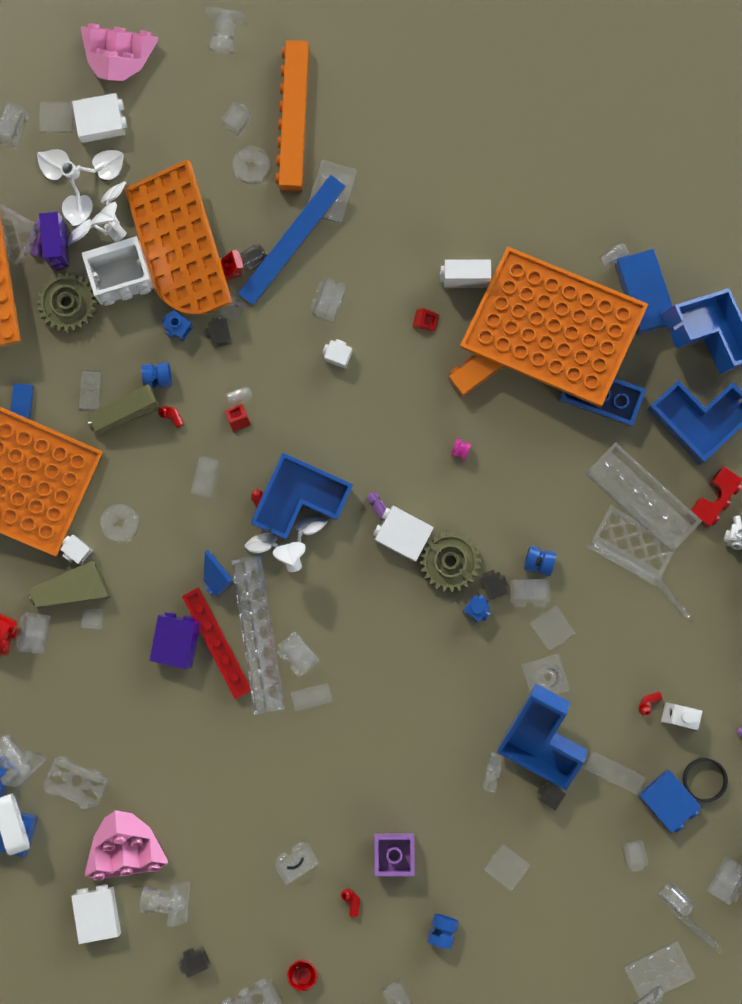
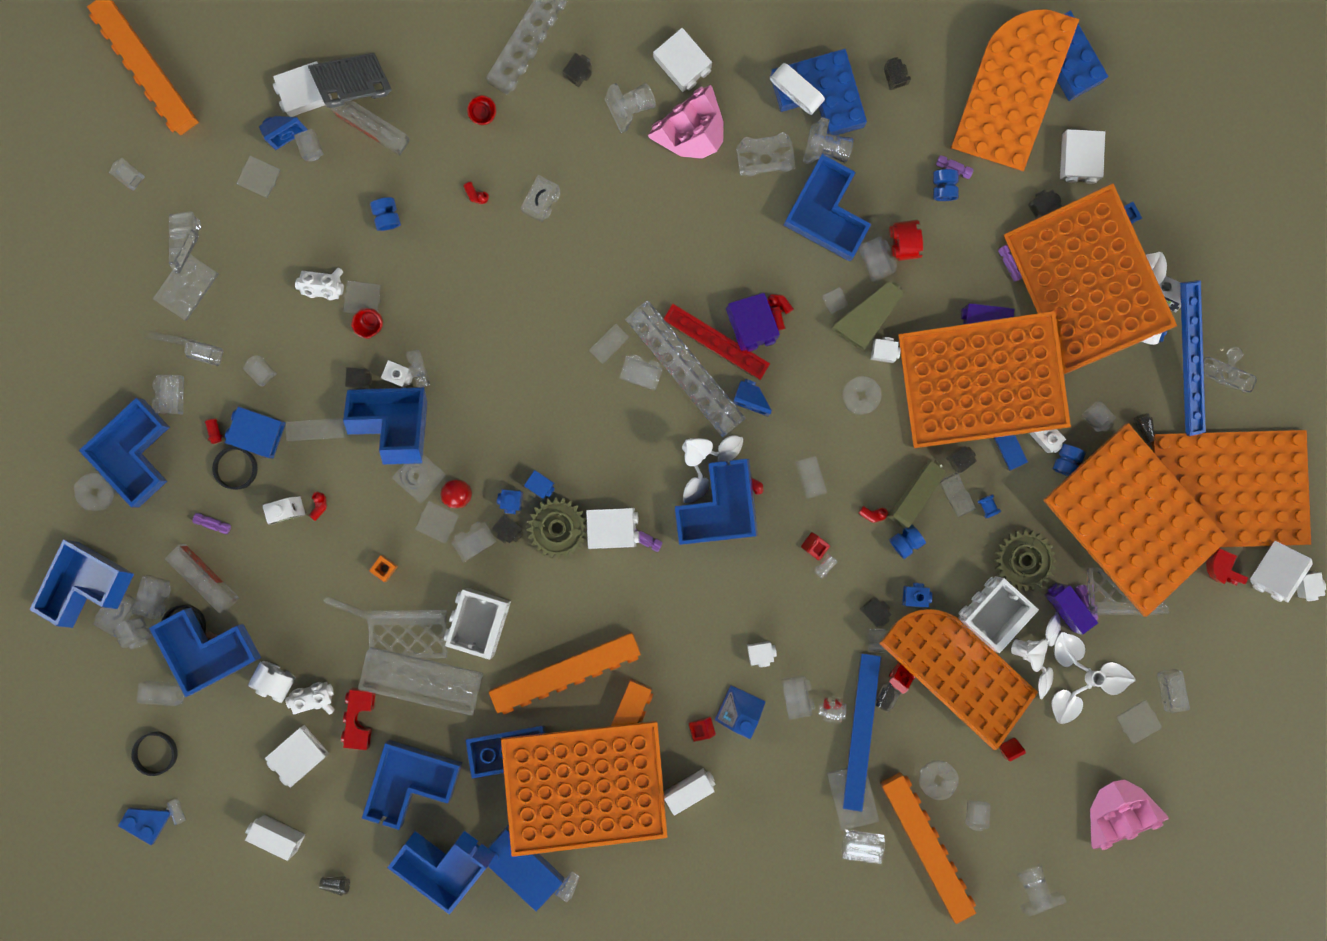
camera: 140 degrees right, 5 degrees up
white brick [72,93,127,143] -> none
medium lavender brick [374,833,415,876] -> none
dark pink wheel [451,438,471,461] -> none
blue wheel [524,546,557,577] -> none
none -> red pin [205,419,223,444]
none -> white brick [295,268,344,300]
none -> red hair [351,308,383,339]
none -> orange plate [369,555,398,582]
none -> white brick [381,360,413,388]
none -> red hair [440,480,472,508]
none -> white container [444,588,511,660]
none -> orange brick [489,632,641,715]
none -> blue brick [524,470,555,499]
none -> blue slope [715,685,766,739]
none -> red arm [767,294,794,315]
none -> red pin [771,307,786,330]
none -> blue piece [783,154,871,261]
none -> clear head [819,698,847,724]
none -> clear brick [842,830,885,864]
none -> clear smoke brick [946,446,977,473]
none -> blue bush [977,494,1001,519]
none -> red slope [999,738,1026,762]

